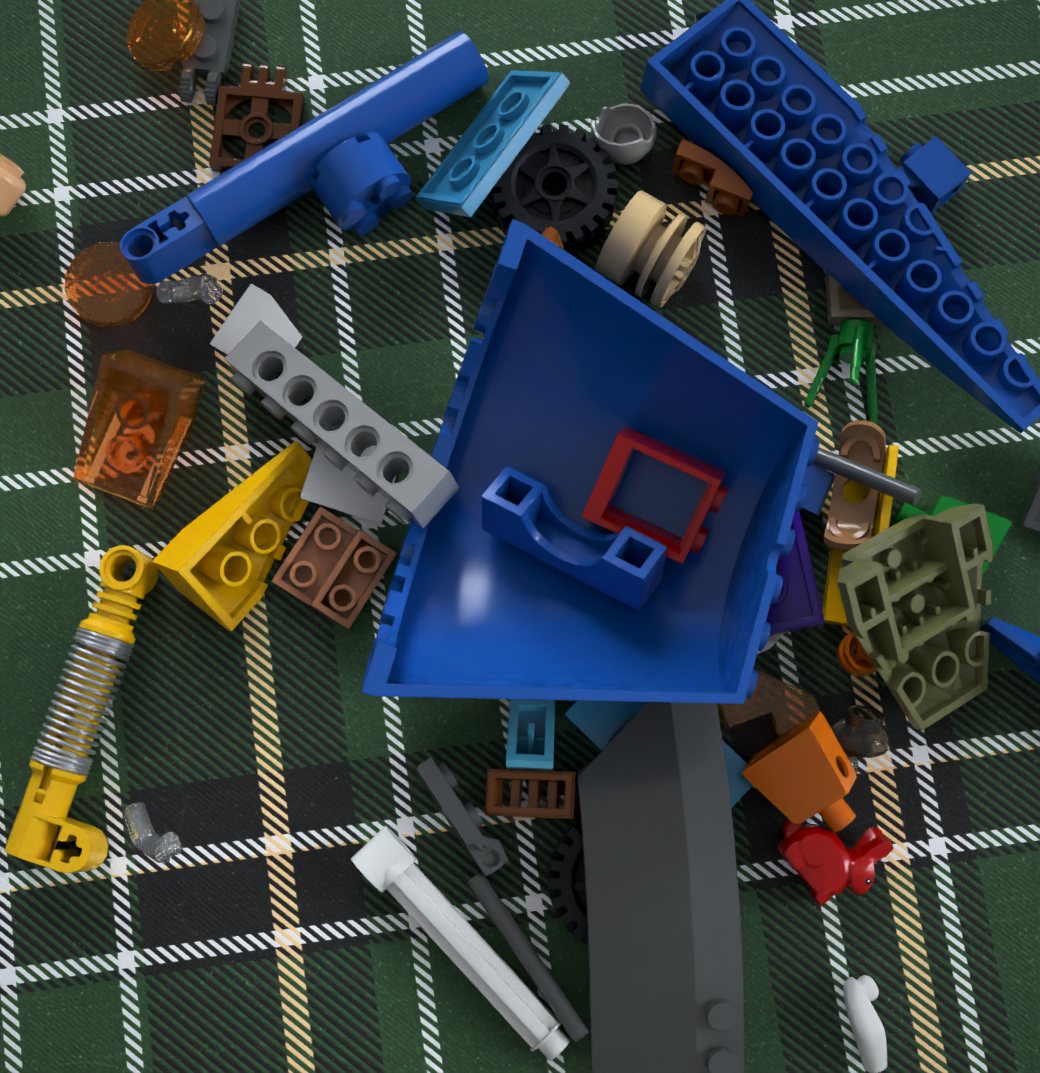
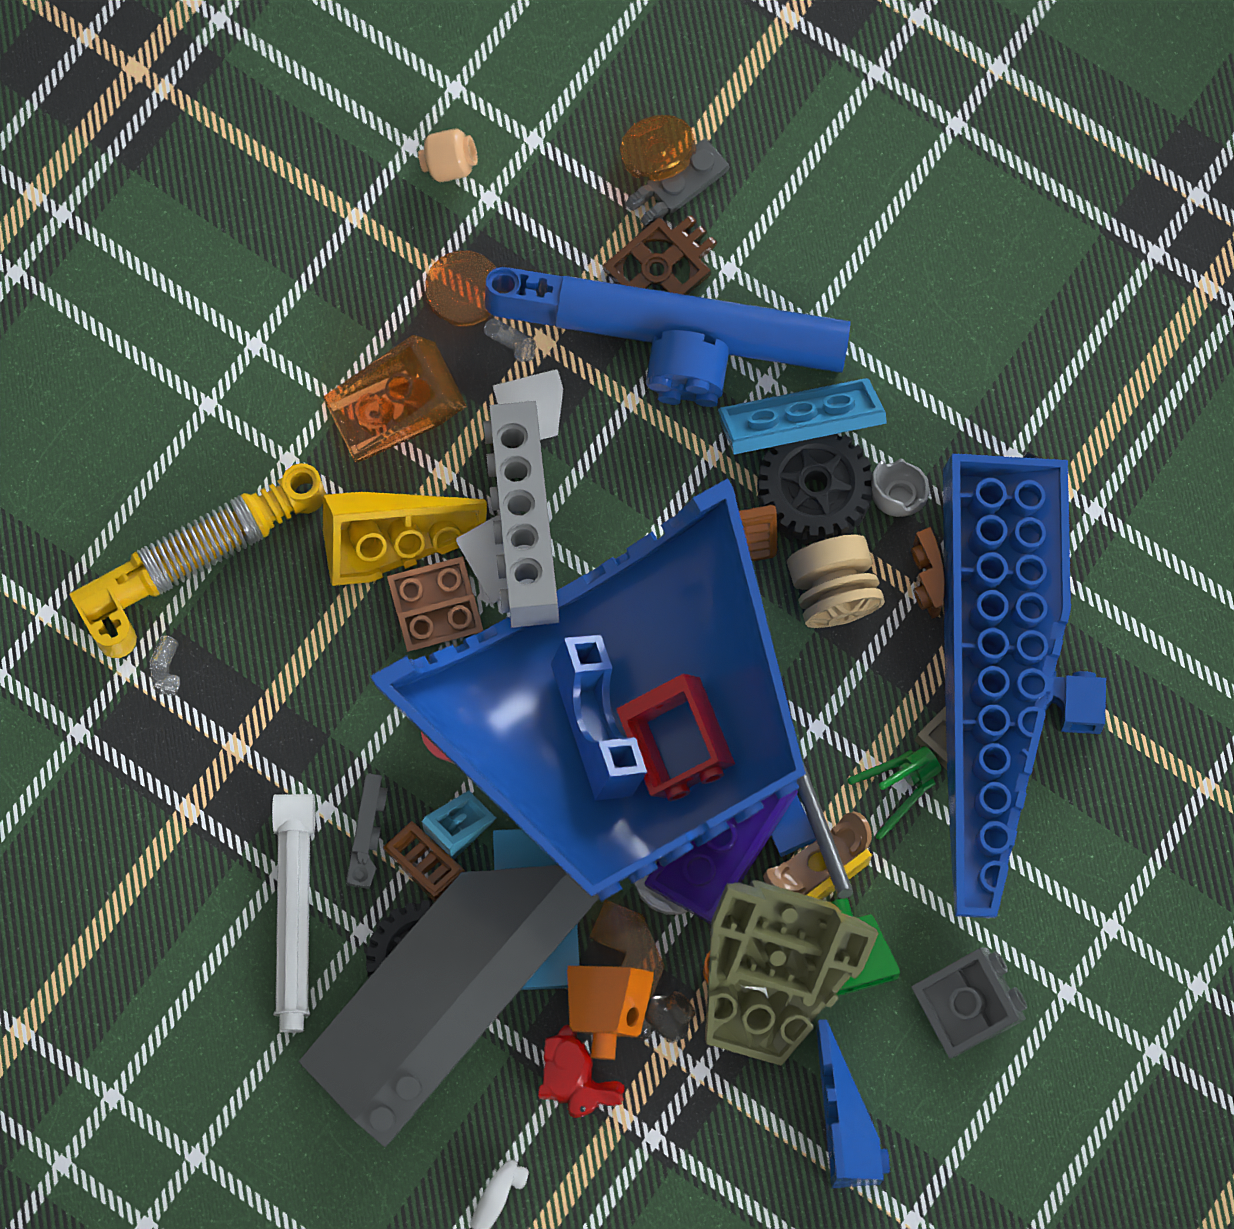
camera: 40 degrees right, 5 degrees down
dark grey bar [467,872,590,1043] -> none

